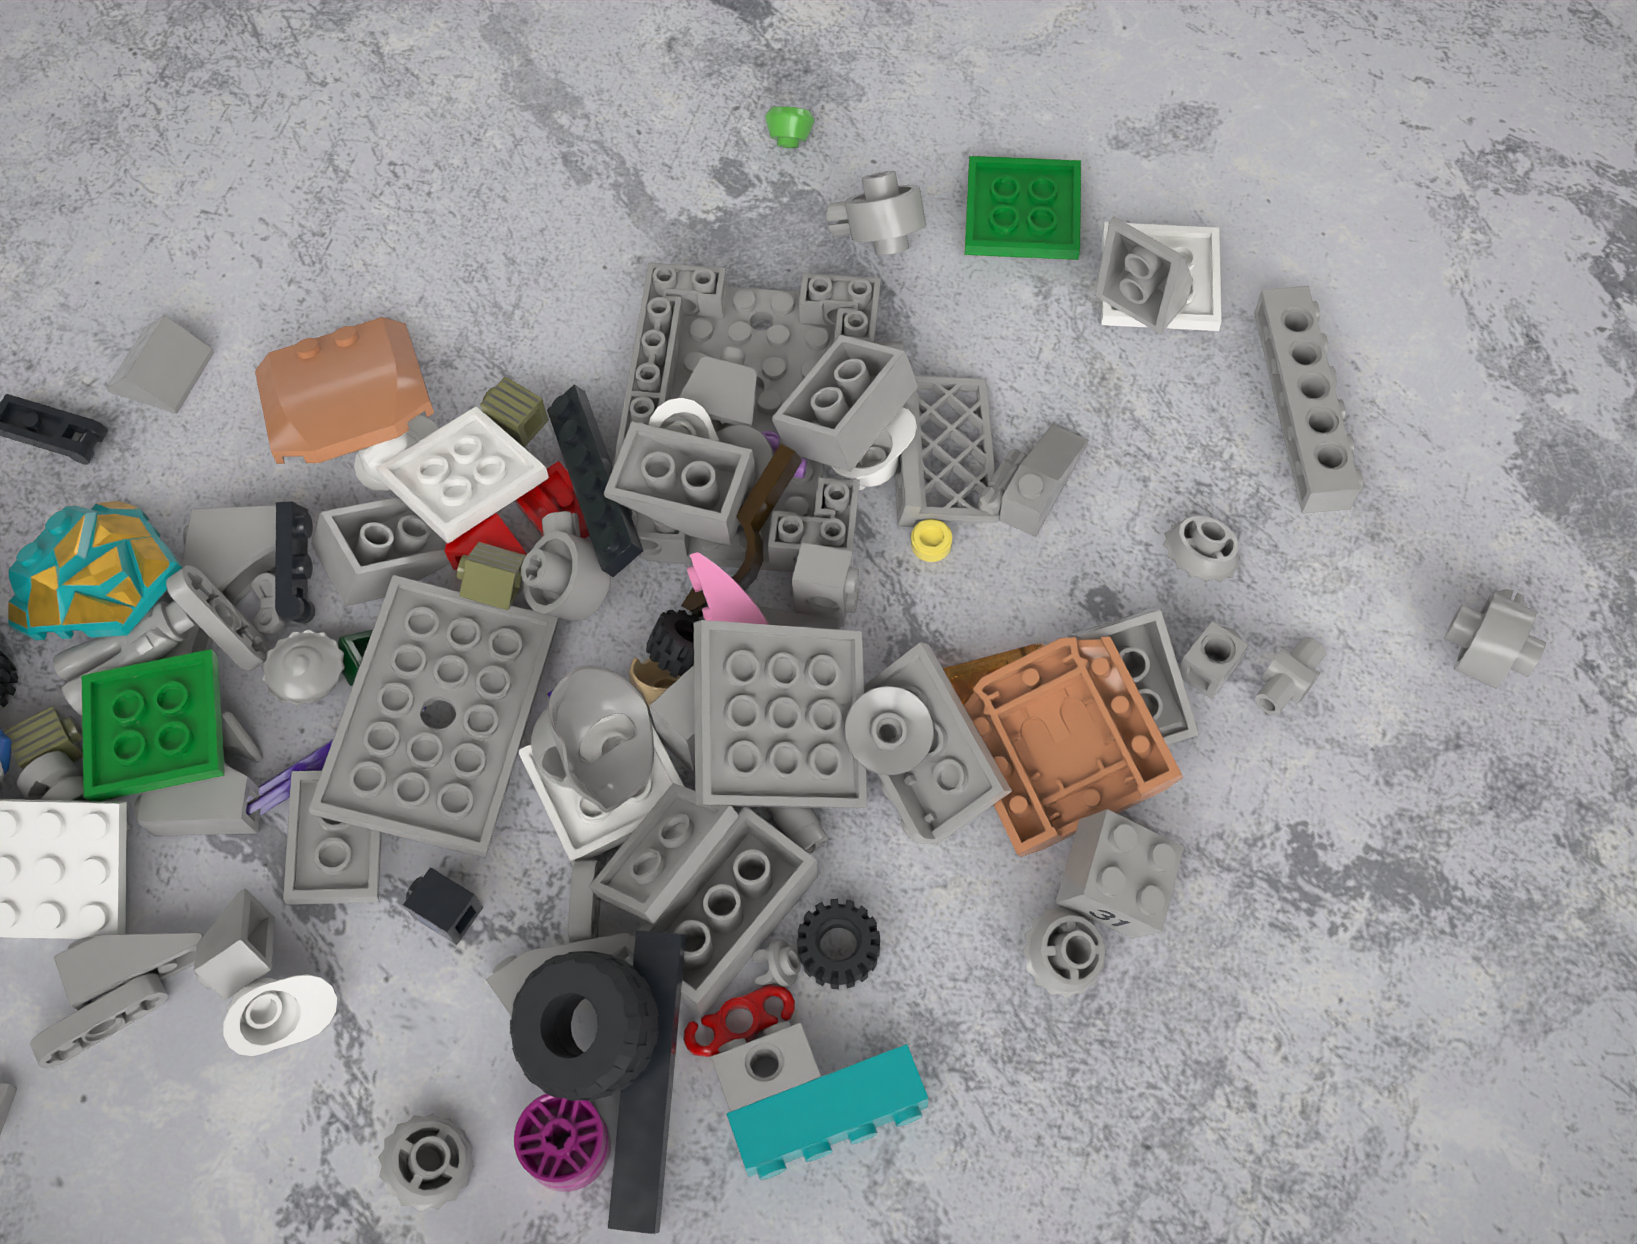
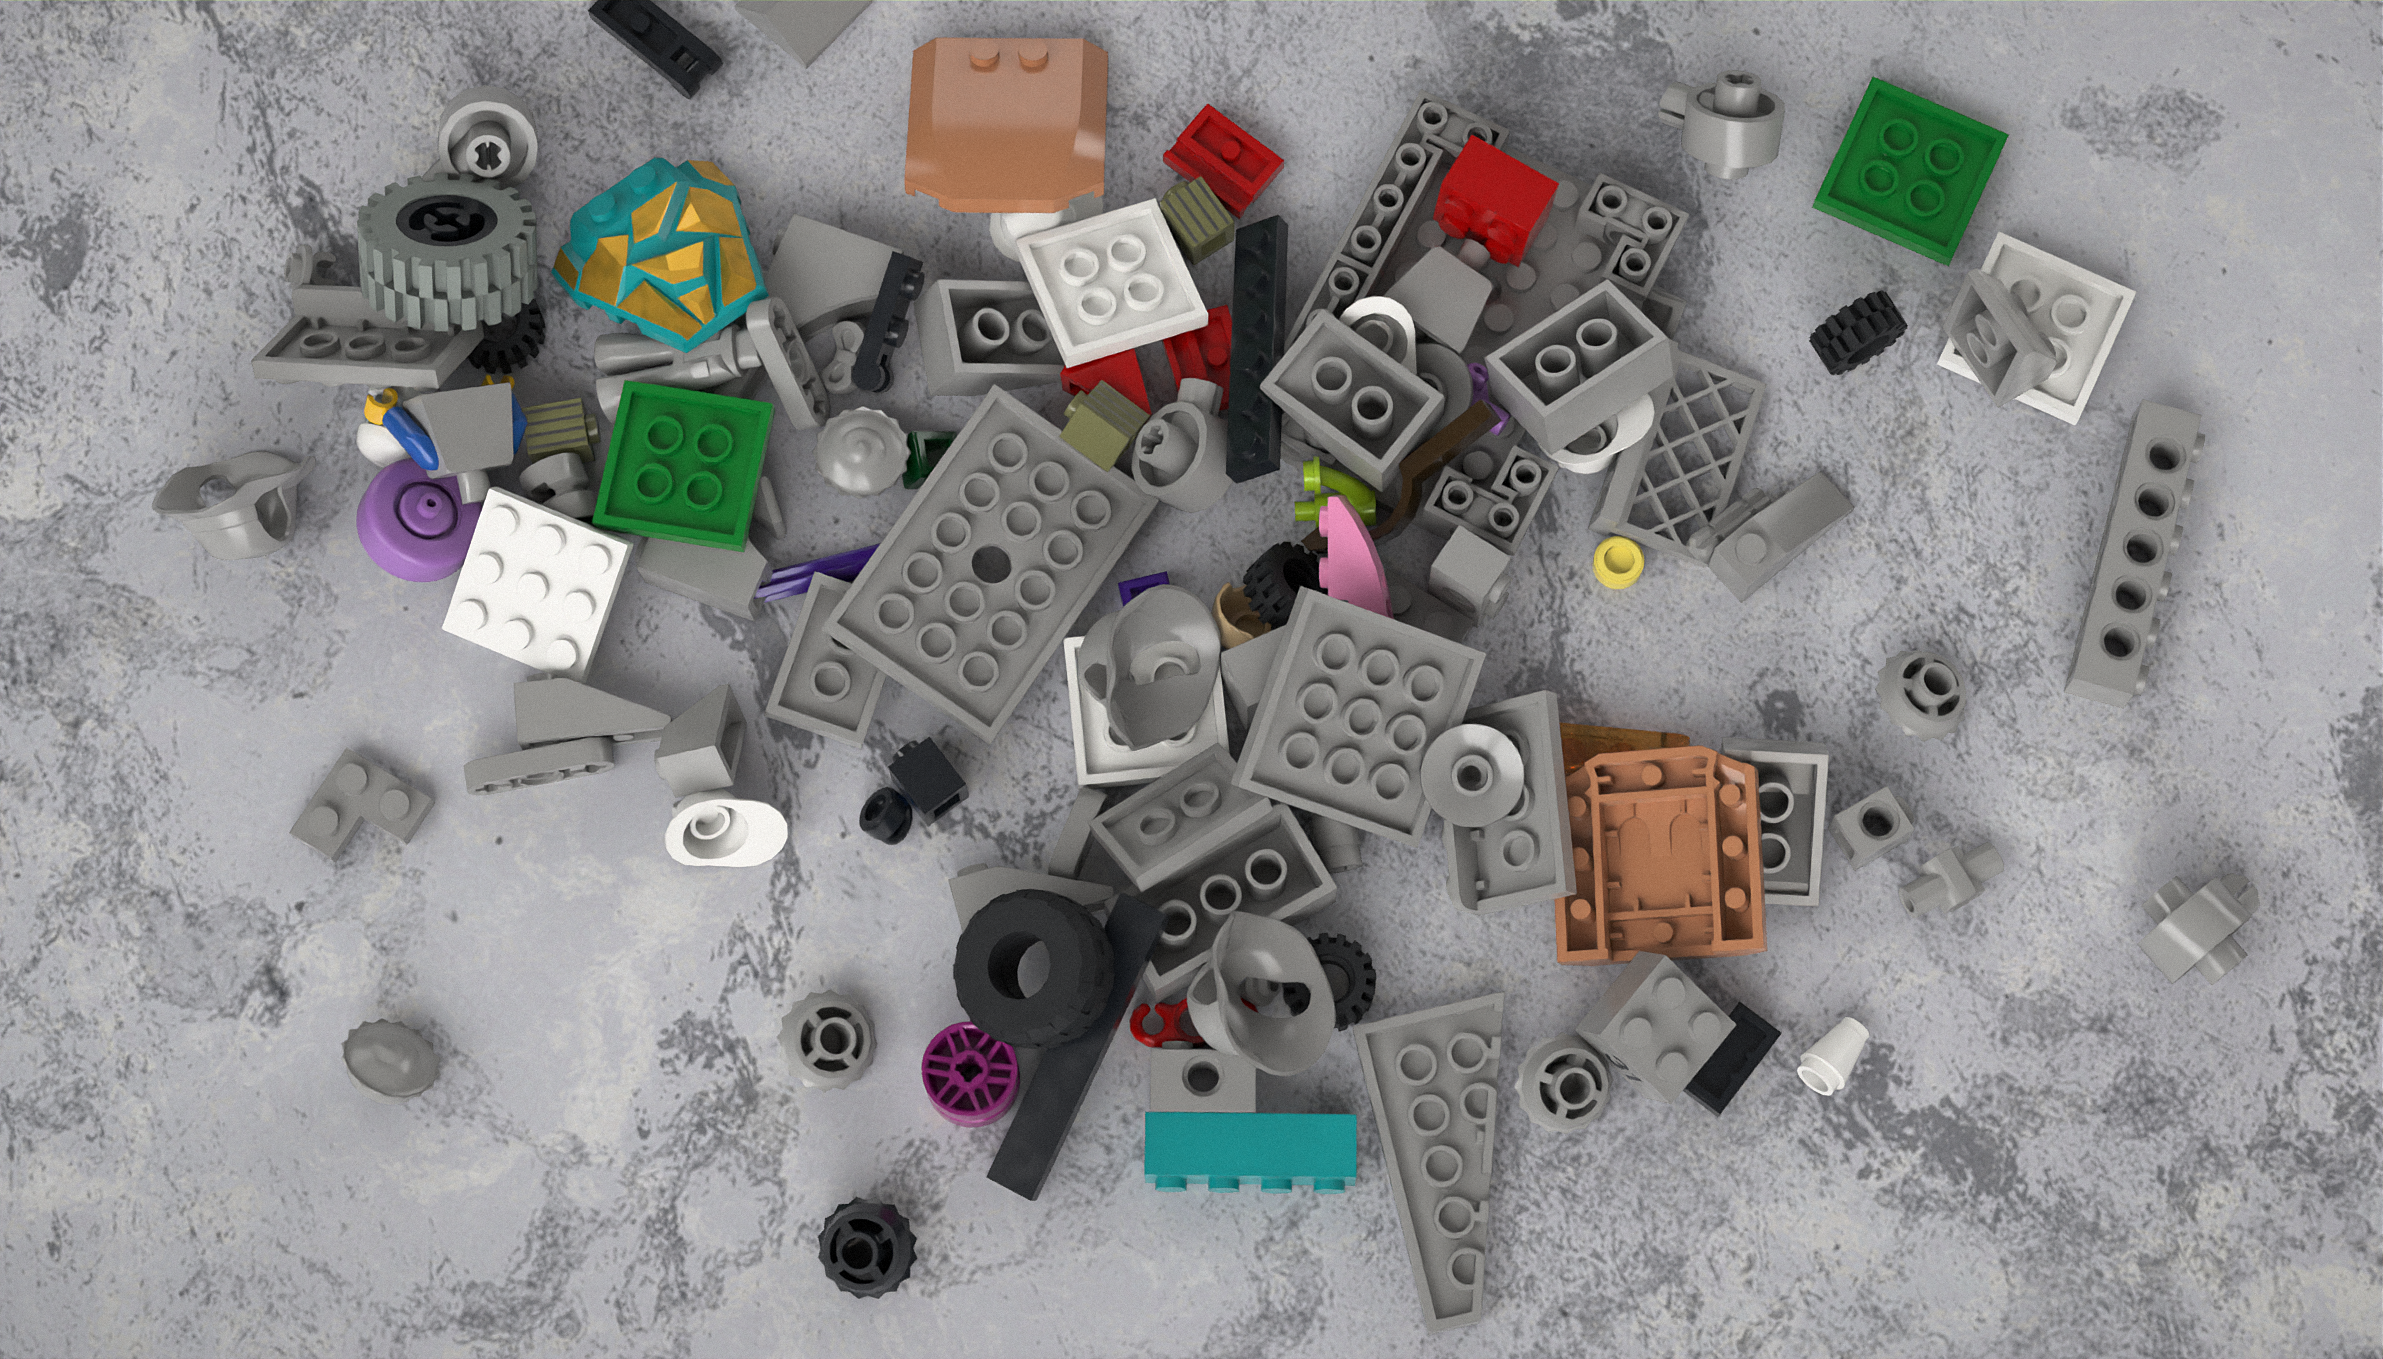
camera: 20 degrees right, 10 degrees up
none -> black tile [859,787,913,845]
none -> red plate [1163,103,1284,219]
none -> light grey piece [1187,911,1336,1076]
none -> lime plant [1294,456,1376,528]
none -> light grey wing [1352,991,1505,1335]
none -> red brick [1433,135,1559,268]
none -> black plate [1683,1001,1782,1117]
none -> white cone [1797,1017,1869,1096]
none -> black tyre [1809,290,1908,375]

